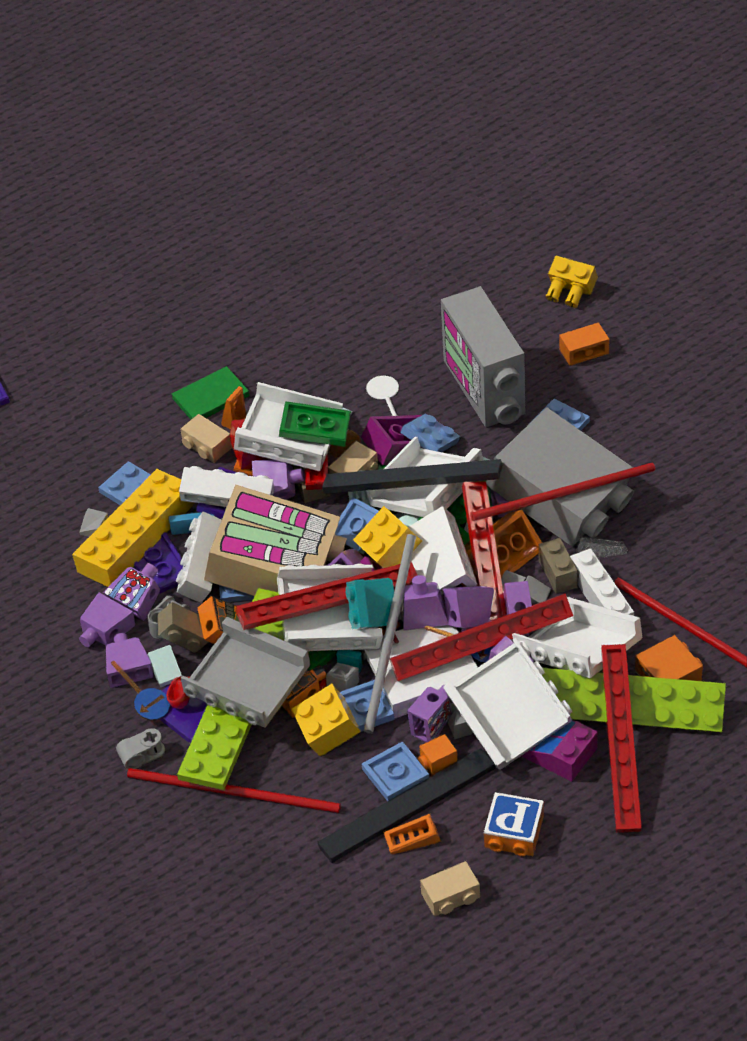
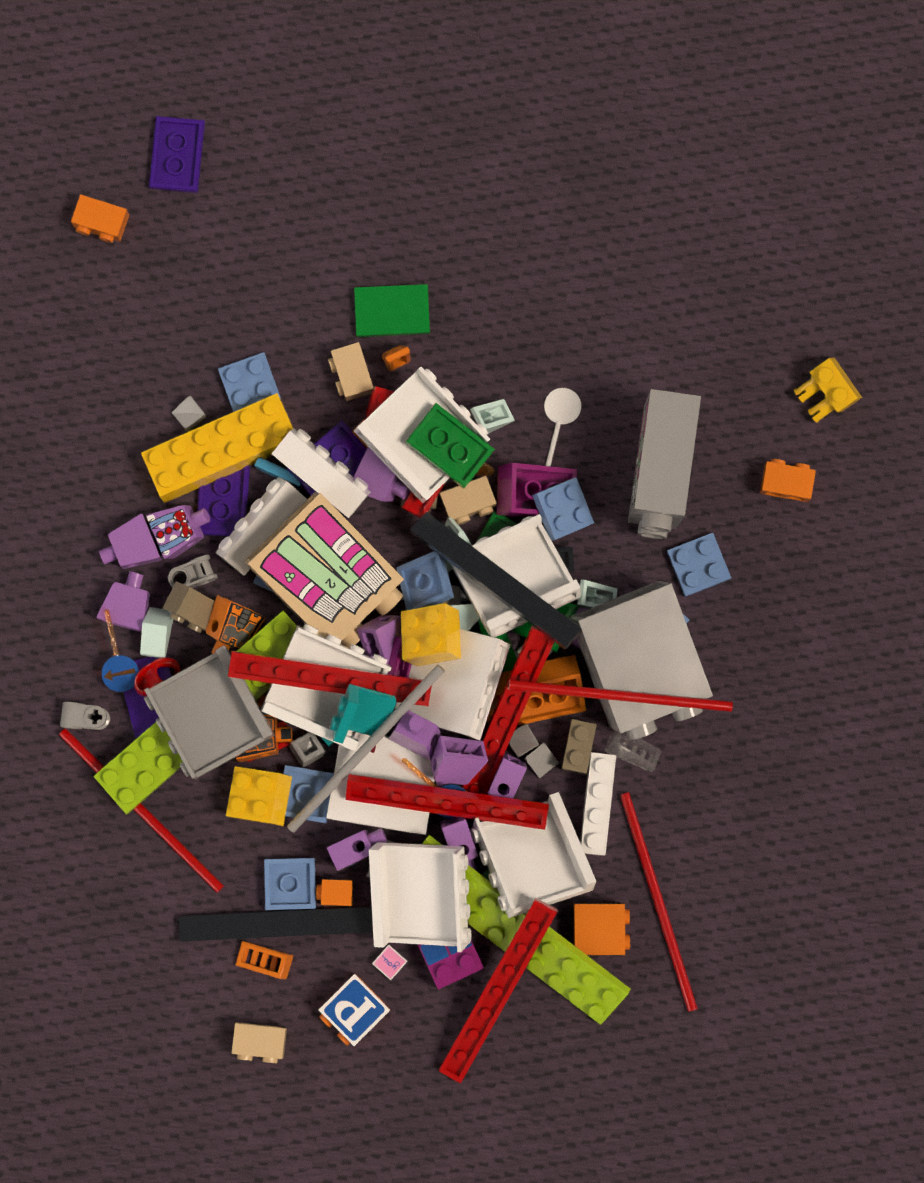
camera: 25 degrees right, 35 degrees up
none -> bright pink tile [372,945,407,980]

